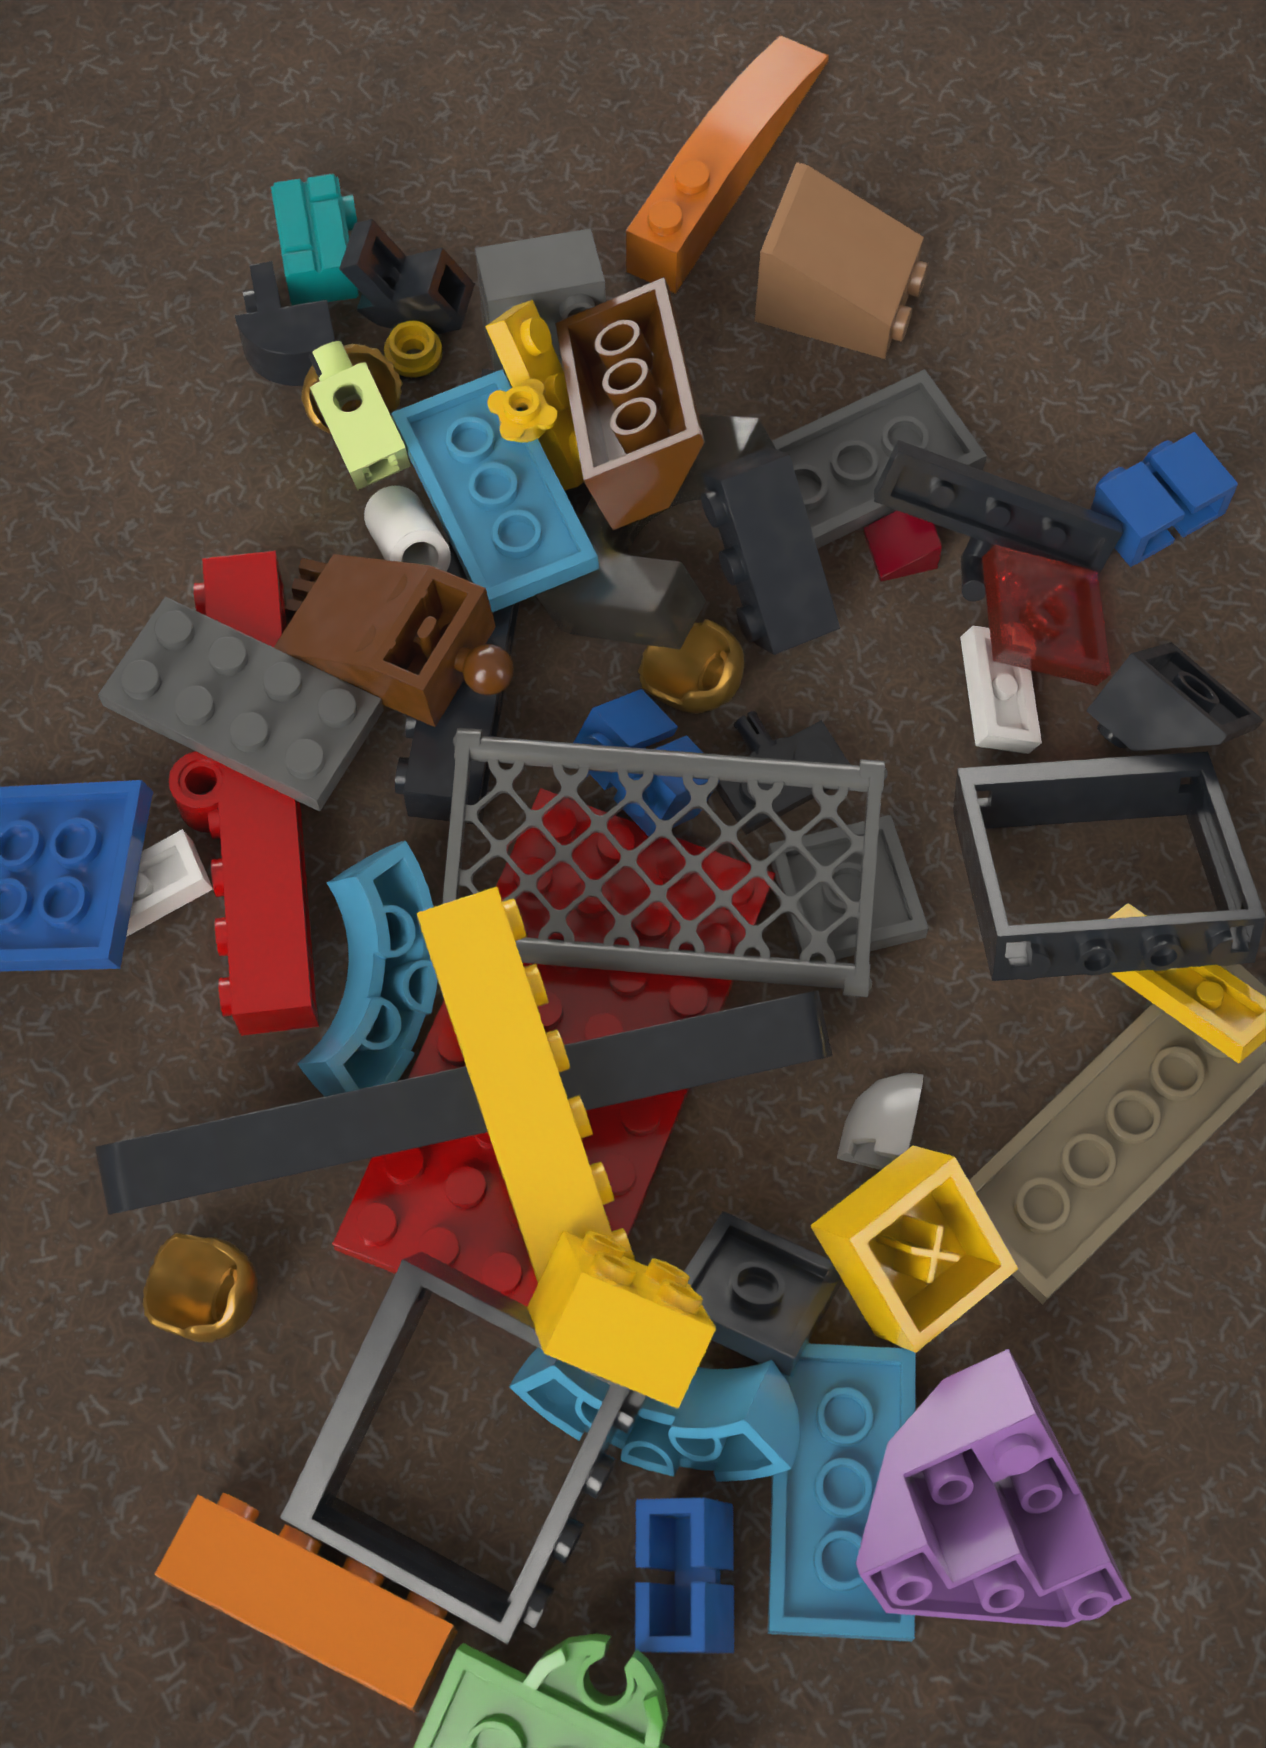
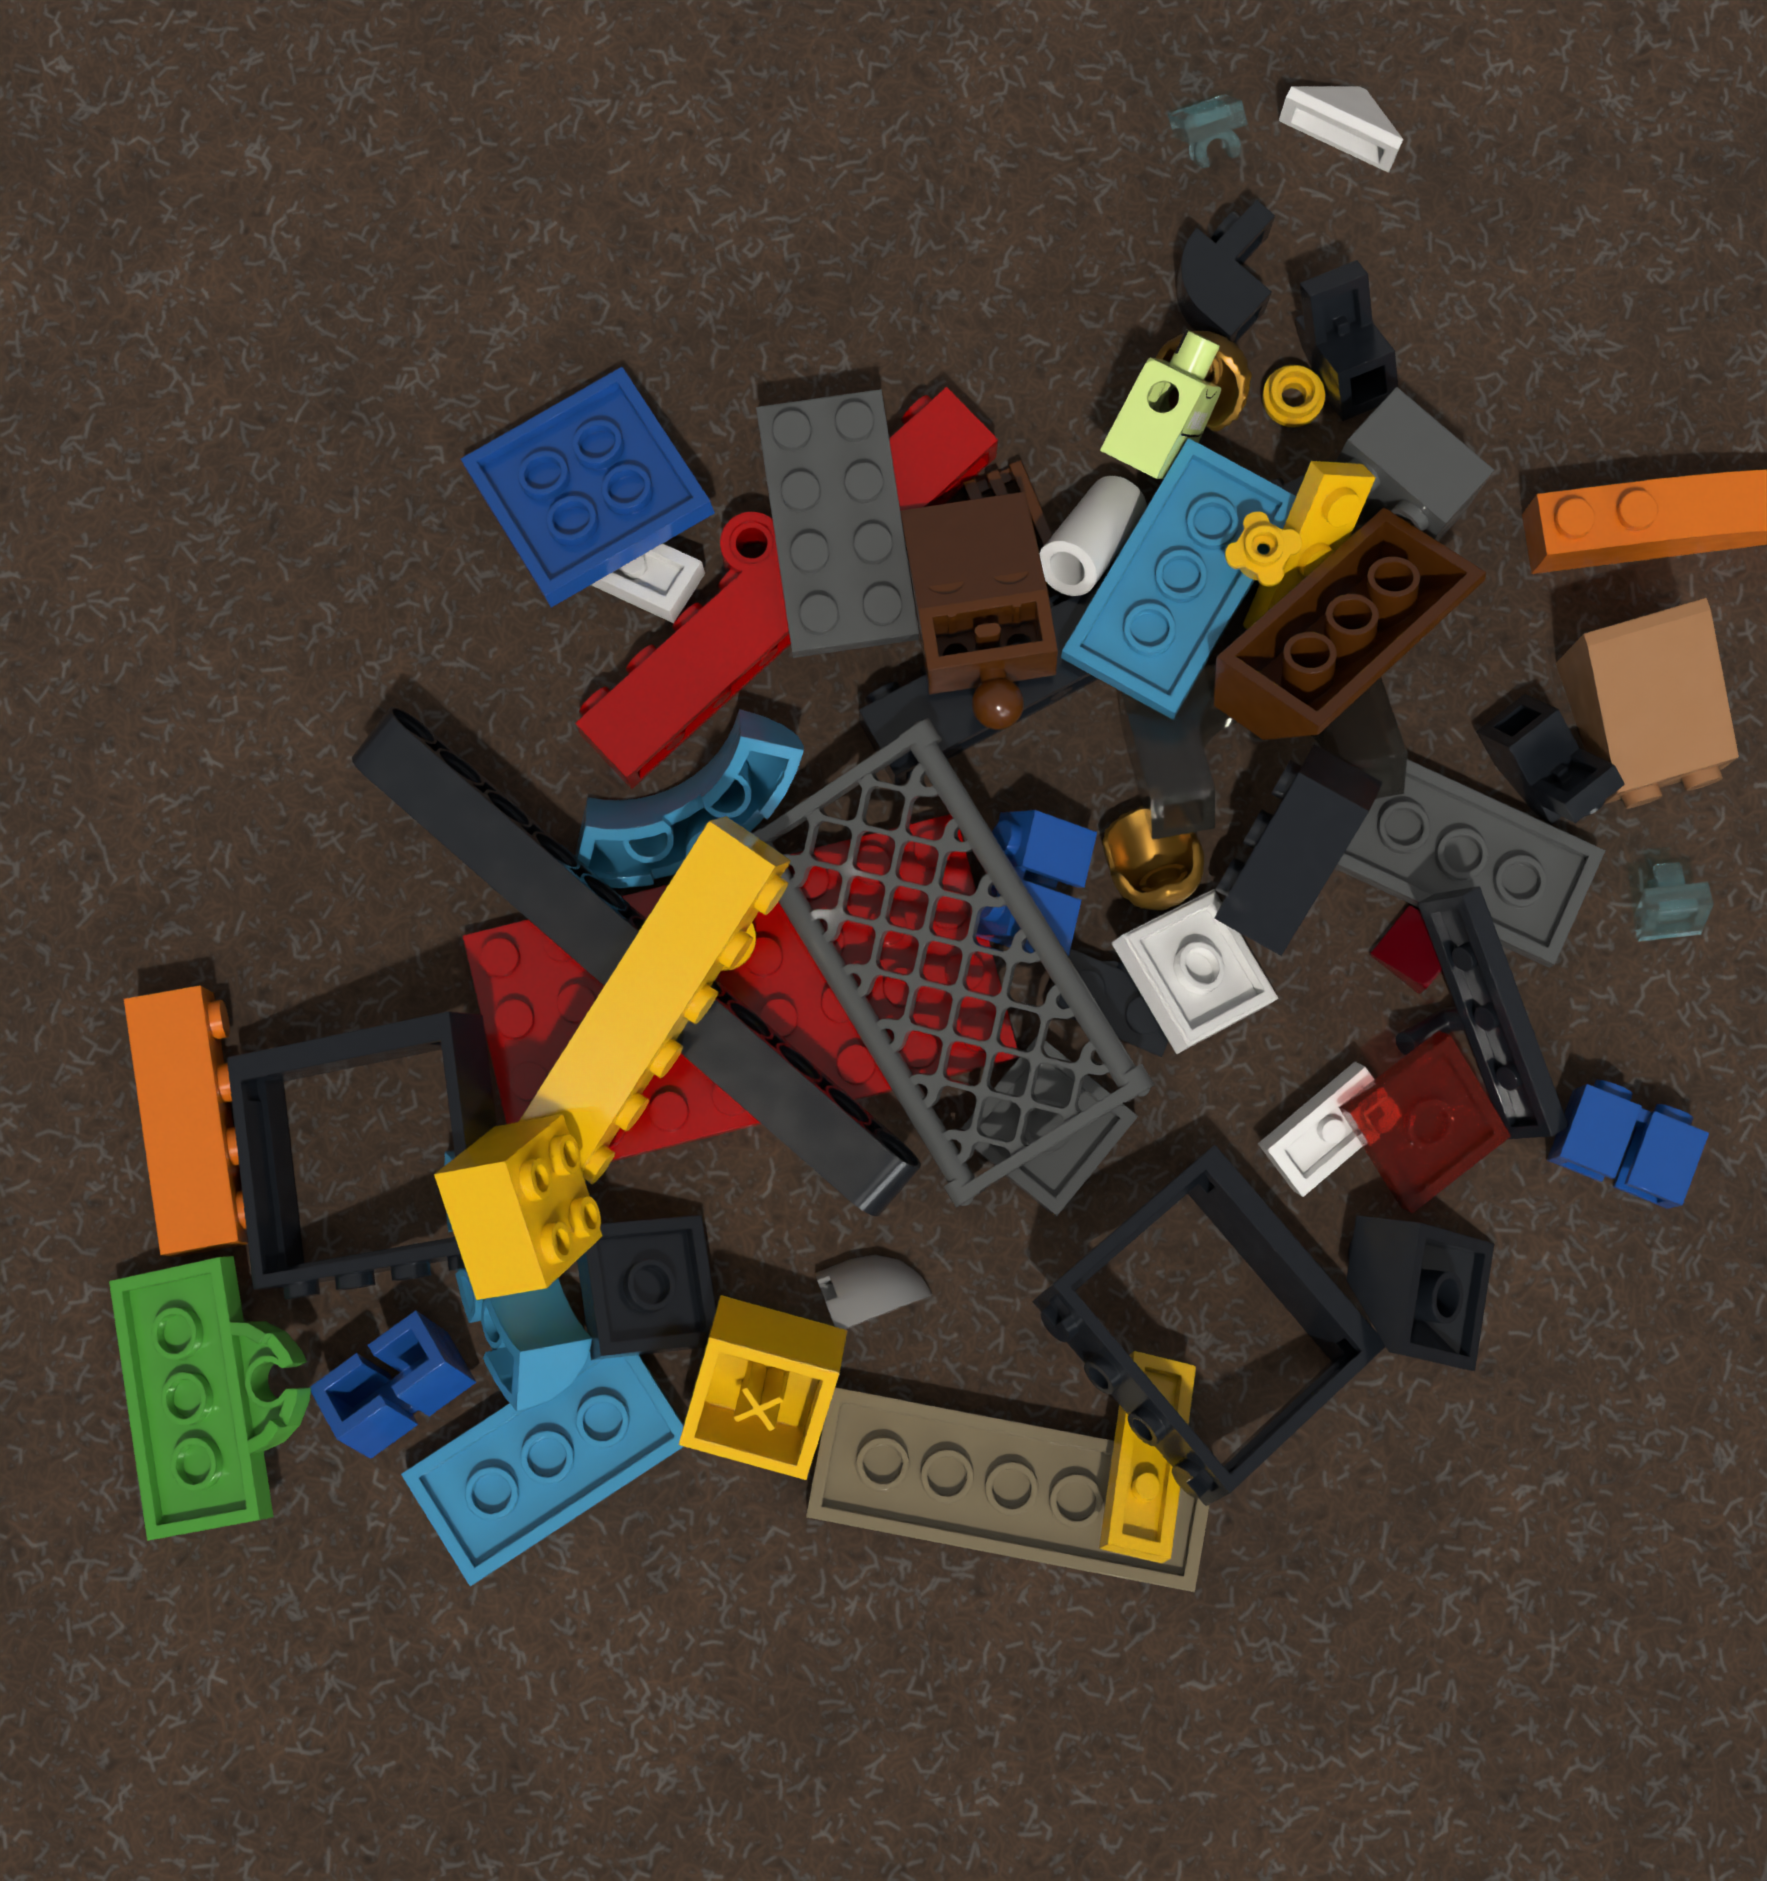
camera: 55 degrees right, 15 degrees up
pearl gold hair [143,1233,258,1342] -> none
teal brick [271,174,359,306] -> none
medium lavender brick [856,1349,1131,1627] -> none
none -> white plate [1112,889,1279,1054]
none -> clear light blue tile [1168,94,1248,168]
none -> white slope [1279,86,1403,173]
none -> black brick [1476,694,1625,825]
none -> clear light blue tile [1633,862,1714,942]

